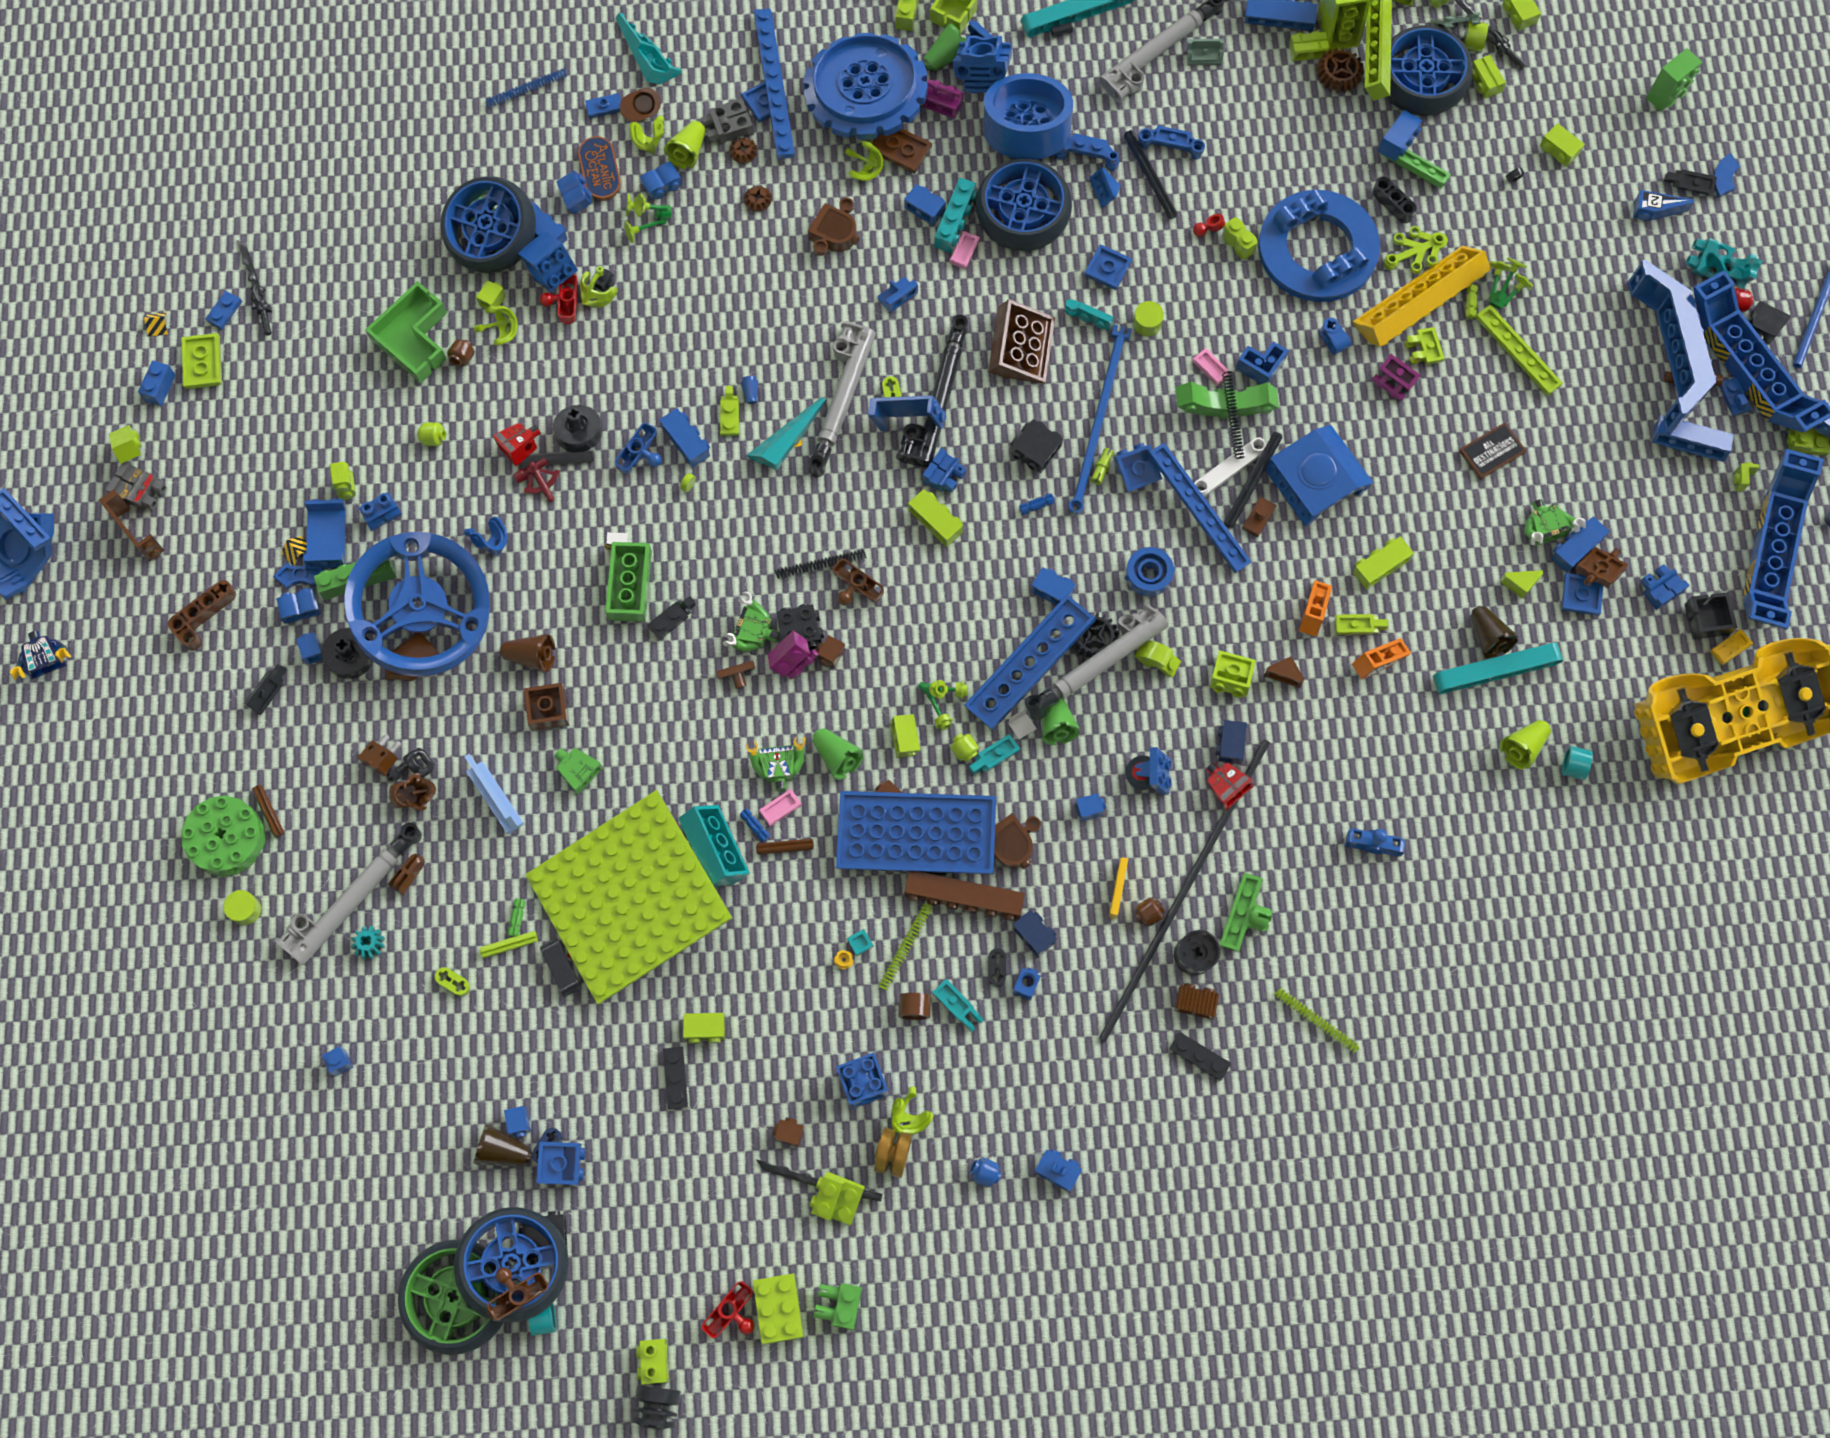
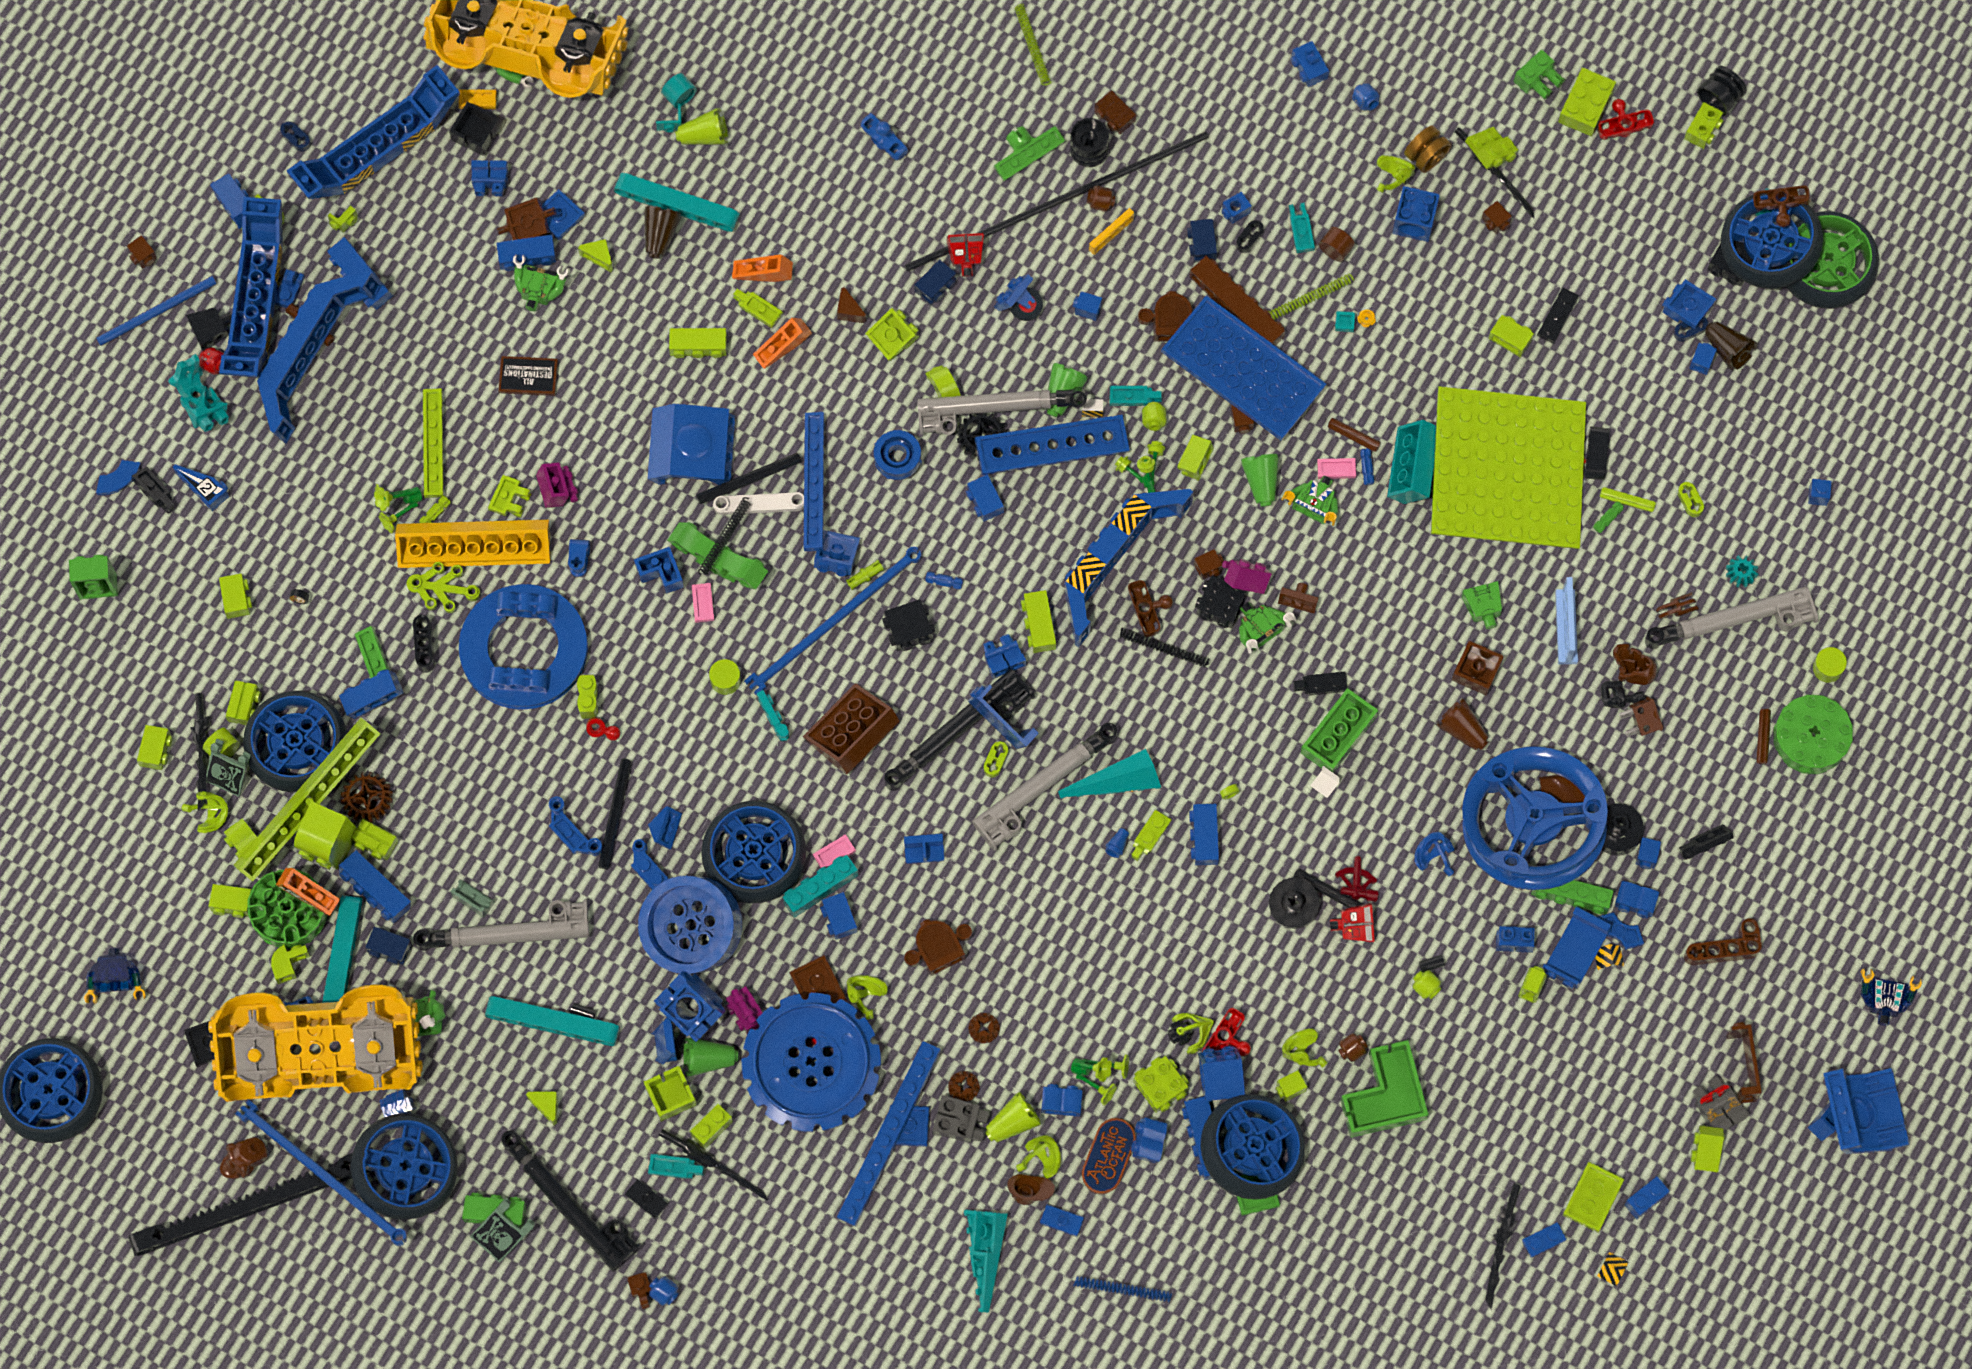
camera: 145 degrees left, 0 degrees up
blue piece [615,423,662,474] -> none
blue plate [1084,244,1132,290] -> none
black plate [1169,1031,1232,1081] -> none
reddish brown tile [1242,497,1277,537] -> none
none -> teal bracket [656,104,682,133]
none -> blue slope [1064,489,1193,648]
none -> lime brick [1133,1055,1189,1113]
none -> black piece [1419,955,1445,972]

